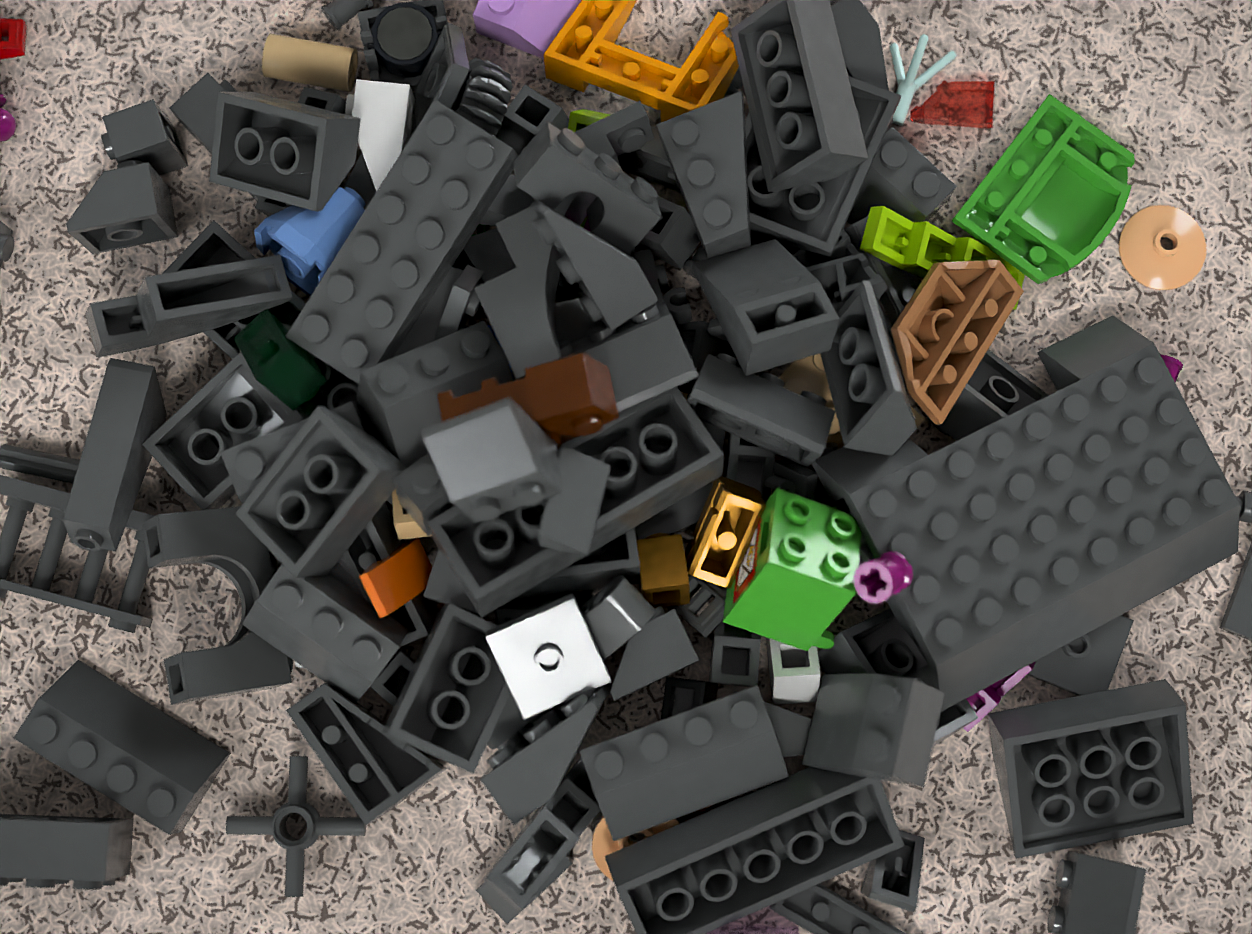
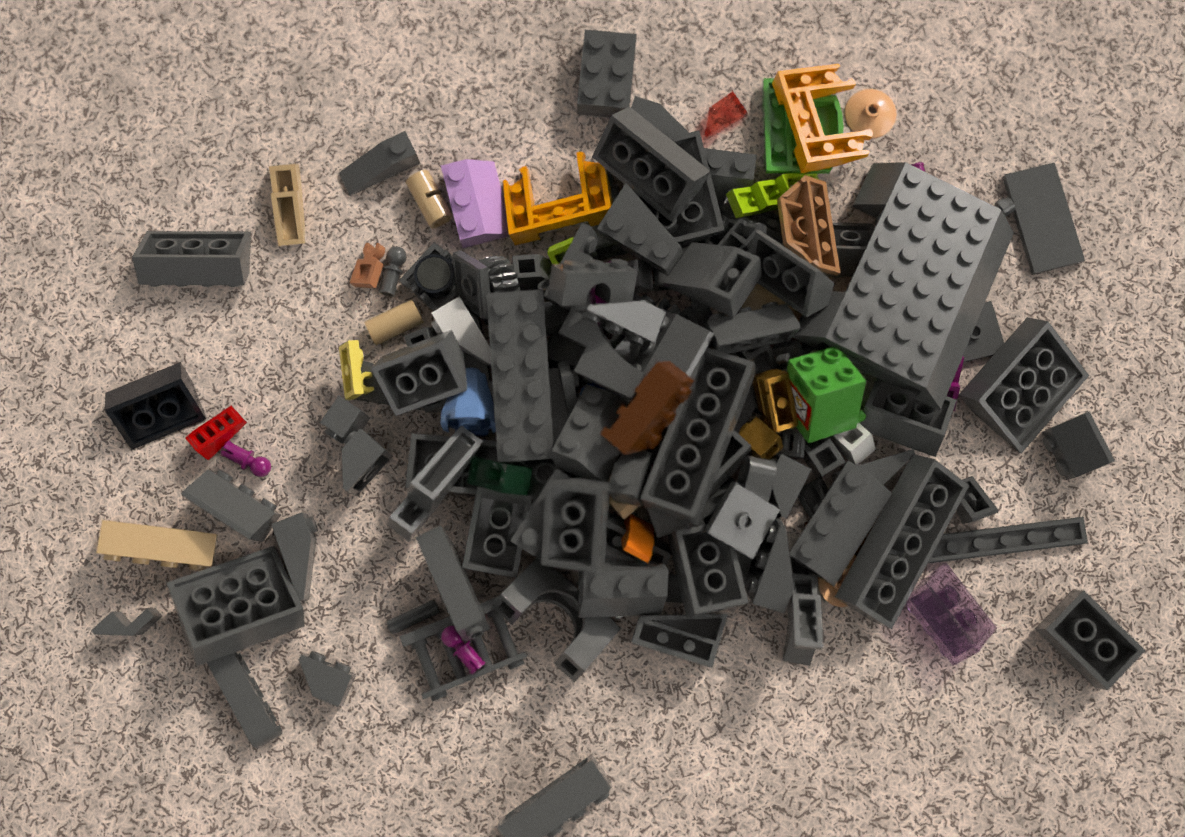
camera: 35 degrees left, 0 degrees up
dark grey slope [14,660,231,835] -> none
dark grey bar [226,756,367,897] -> none
slope [422,398,562,523] -> none
dark grey slope [538,447,611,557] -> none
dark grey slope [802,673,945,788] -> none
magenta bush [853,551,913,604] -> none
light aqua plant [890,34,956,126] -> none
none -> light yellow plate [339,340,374,400]
none -> magenta pin [441,625,485,674]
none -> light orange wedge [772,64,873,173]

